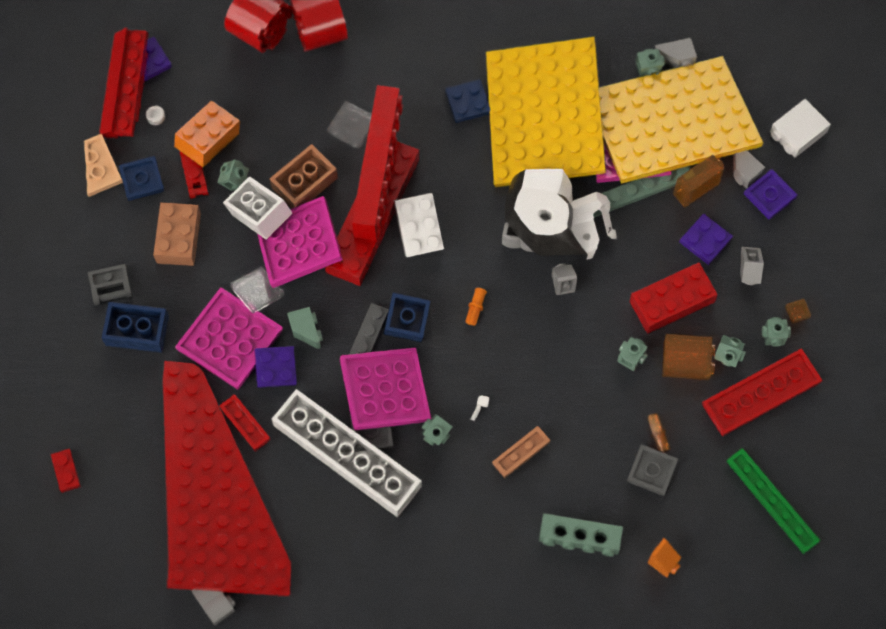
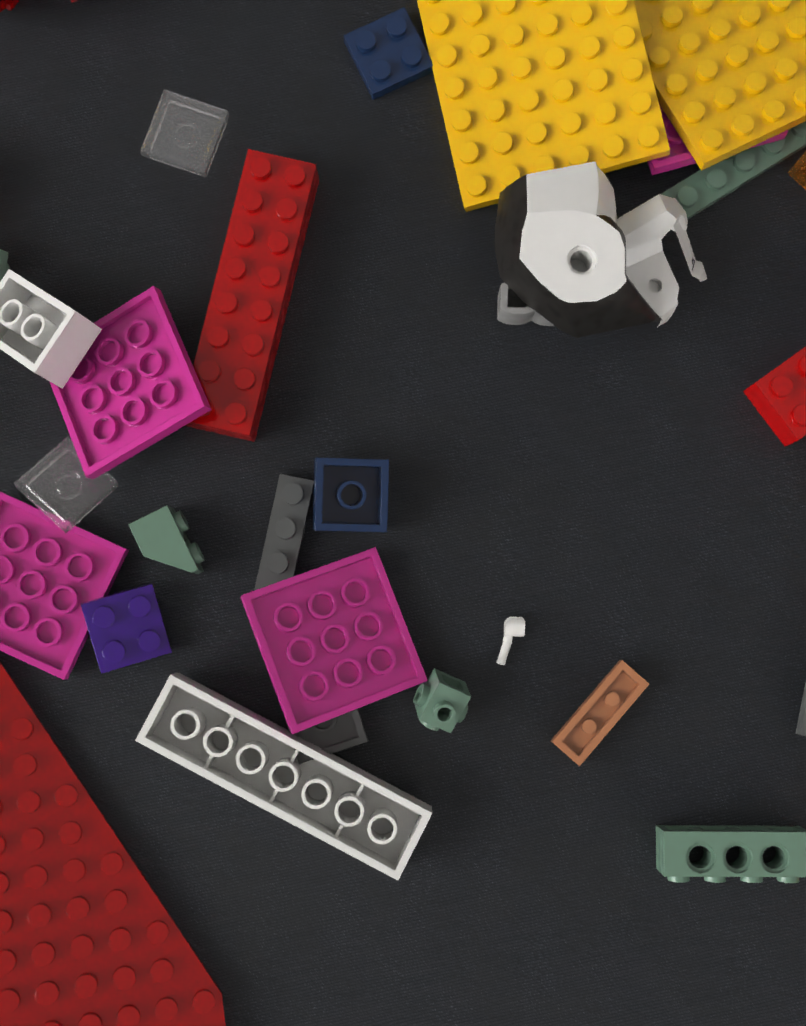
camera: 10 degrees left, 15 degrees up
red plate [219,394,271,451] -> none
nougat brick [270,144,338,209] -> none
red brick [352,85,403,241] -> none
white brick [394,193,444,257] -> none
orange axle [465,288,487,326] -> none
light grey slope [552,264,577,295] -> none
sand green brick [617,337,648,371] -> none

